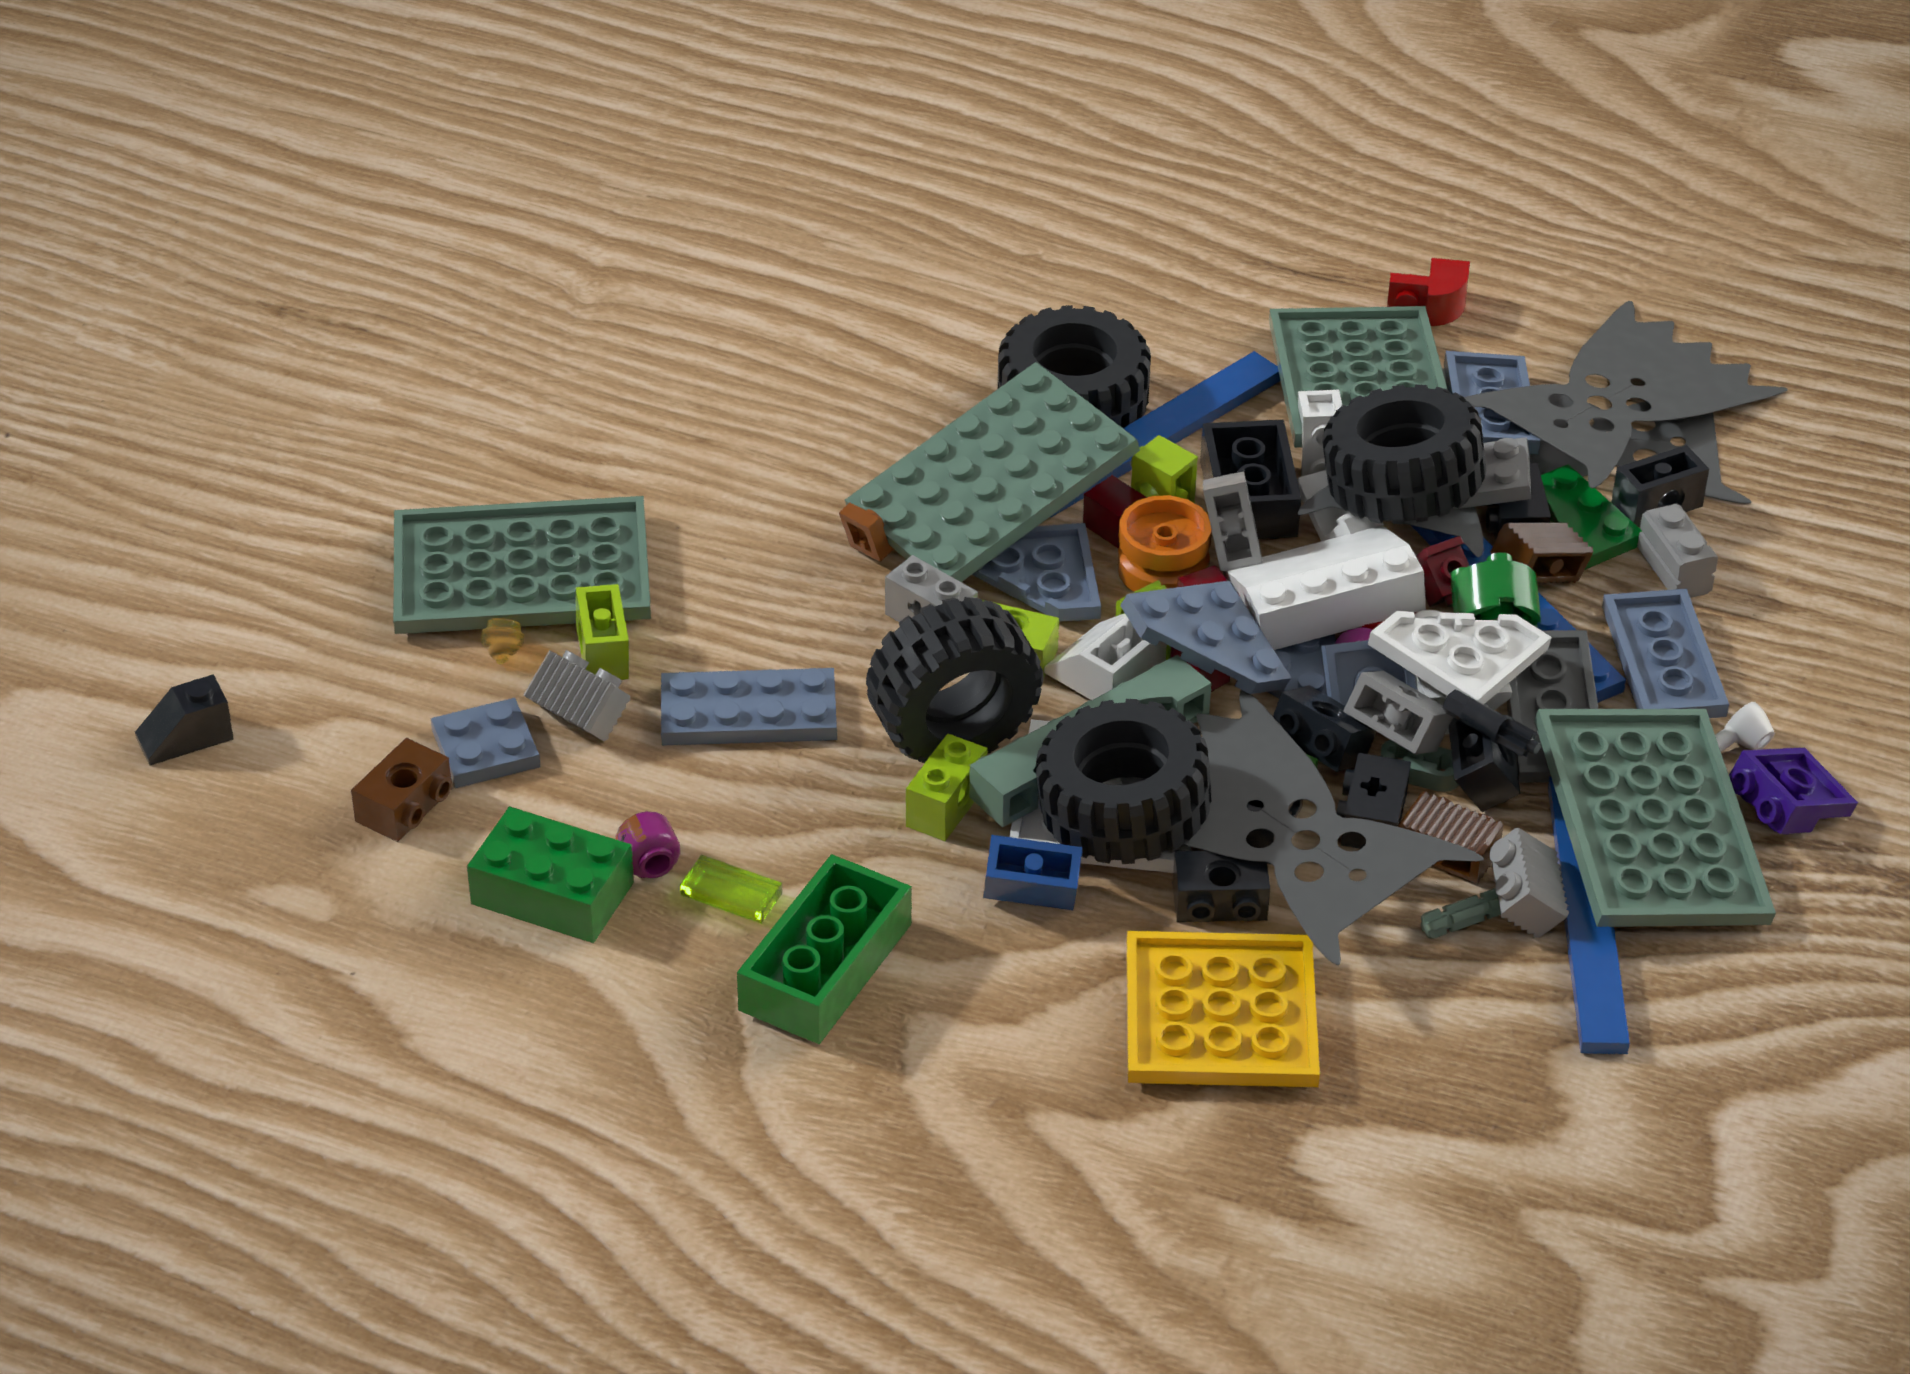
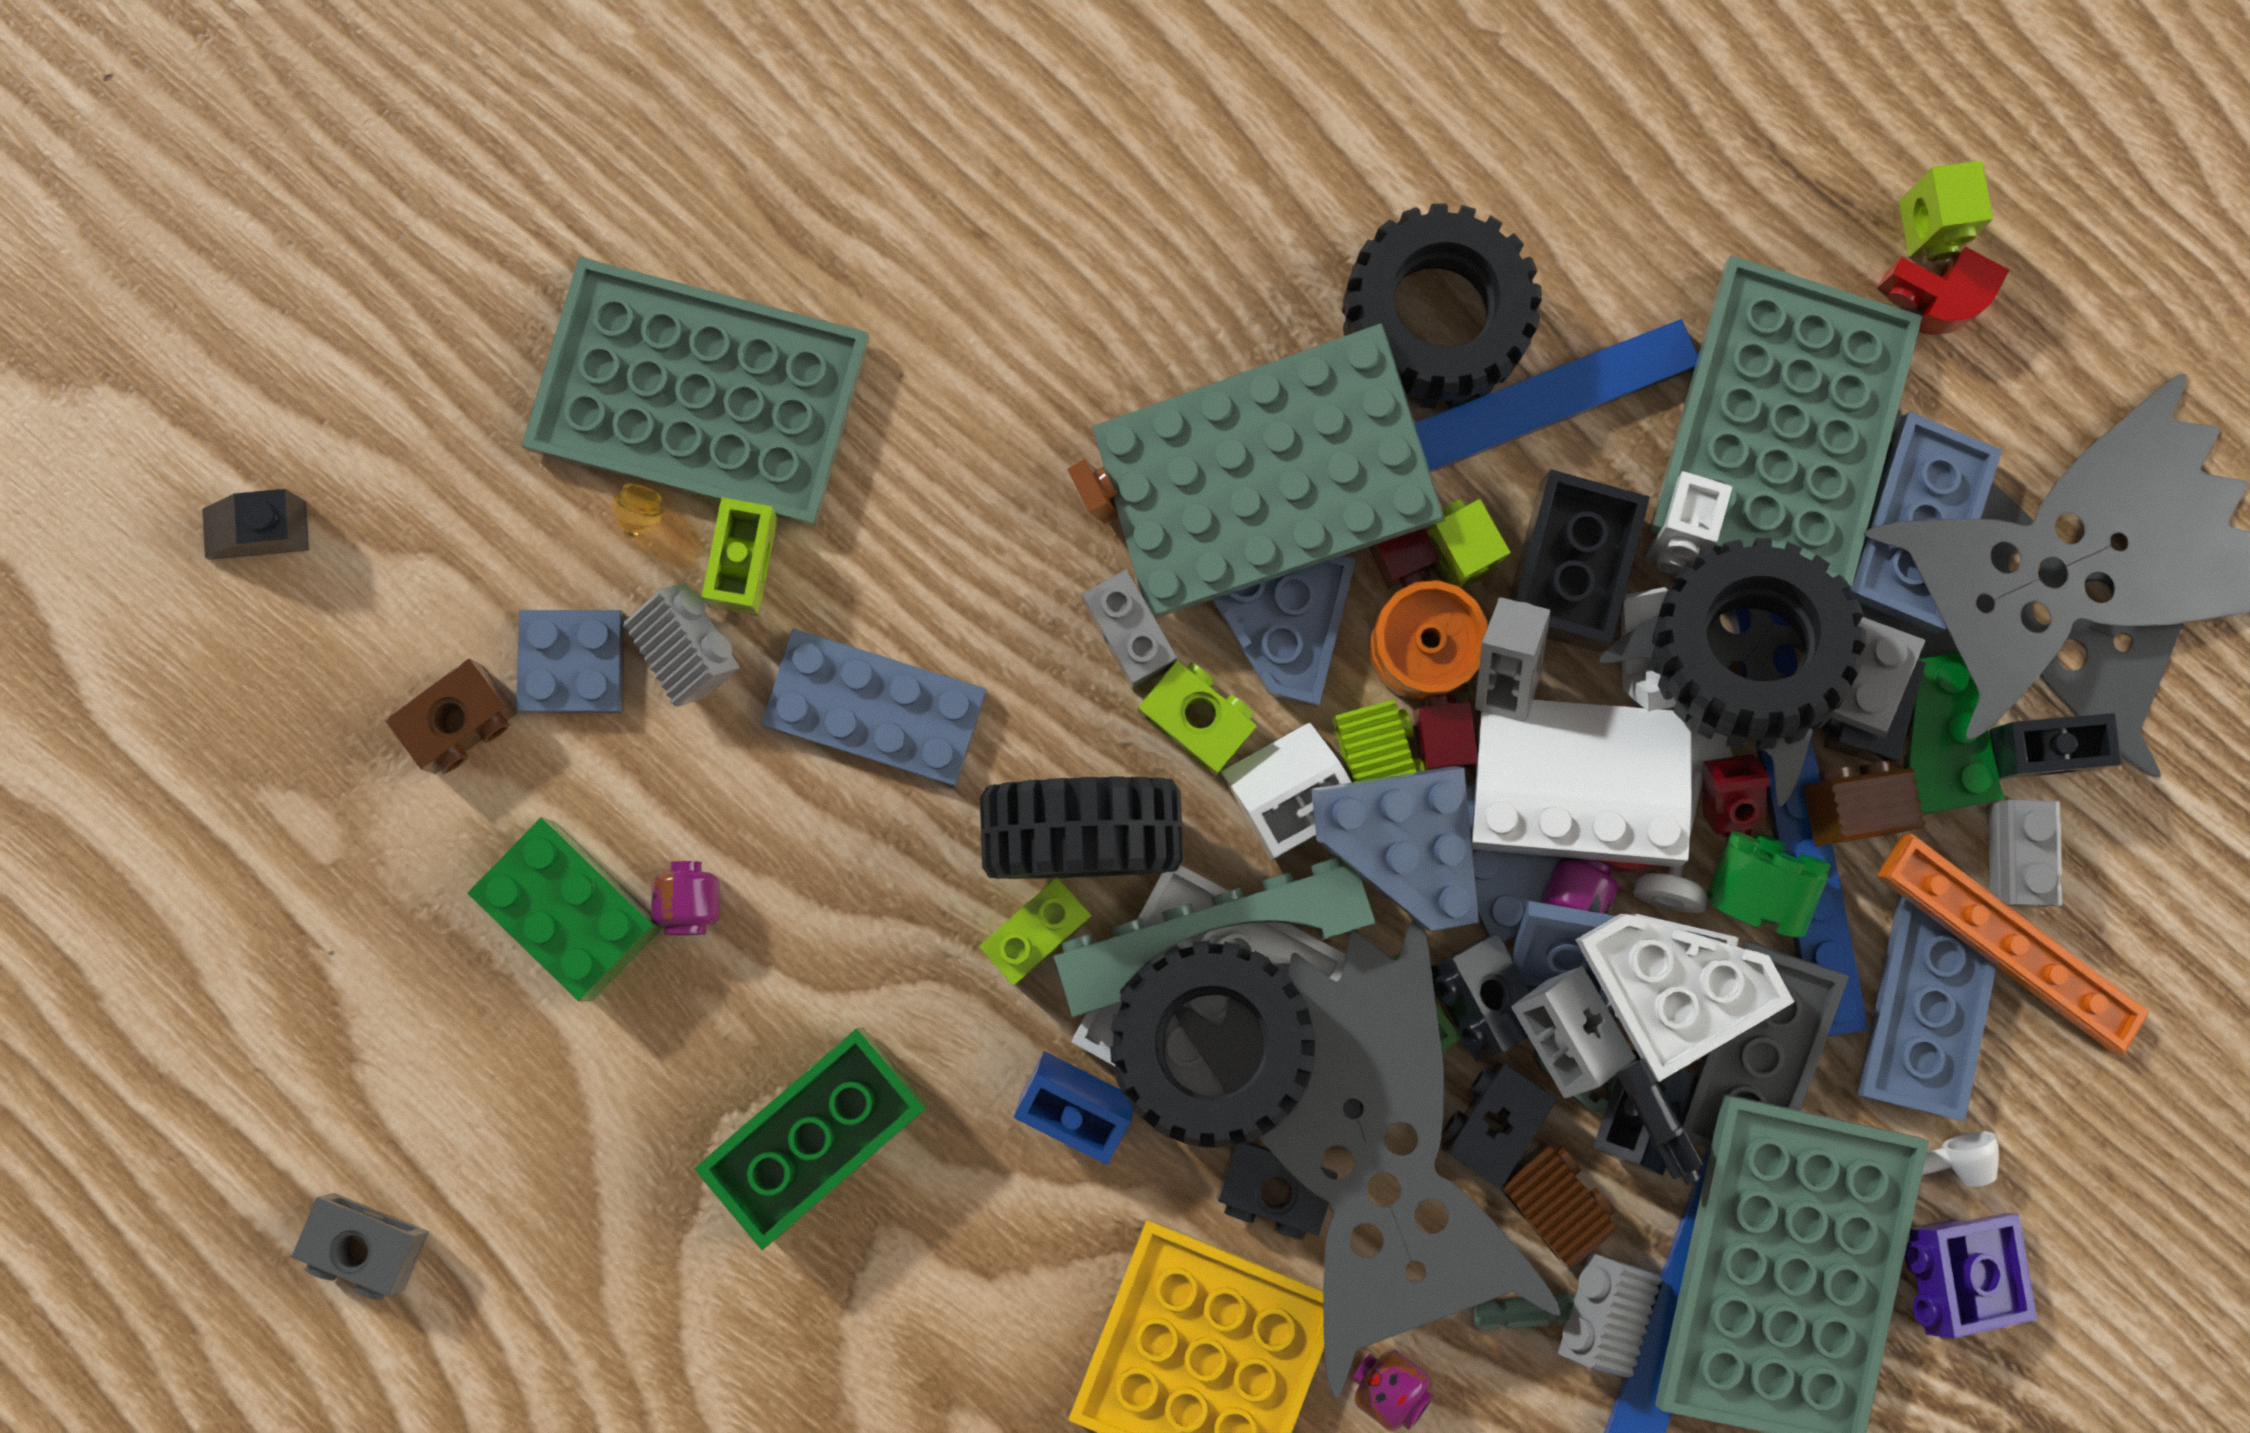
camera: 20 degrees right, 40 degrees up
clear neon green tile [680,855,782,924] -> none
none -> dark grey brick [291,1193,429,1300]
none -> magenta head [1352,1349,1434,1431]
none -> orange tile [1876,834,2149,1055]
none -> lime brick [1899,160,1993,262]

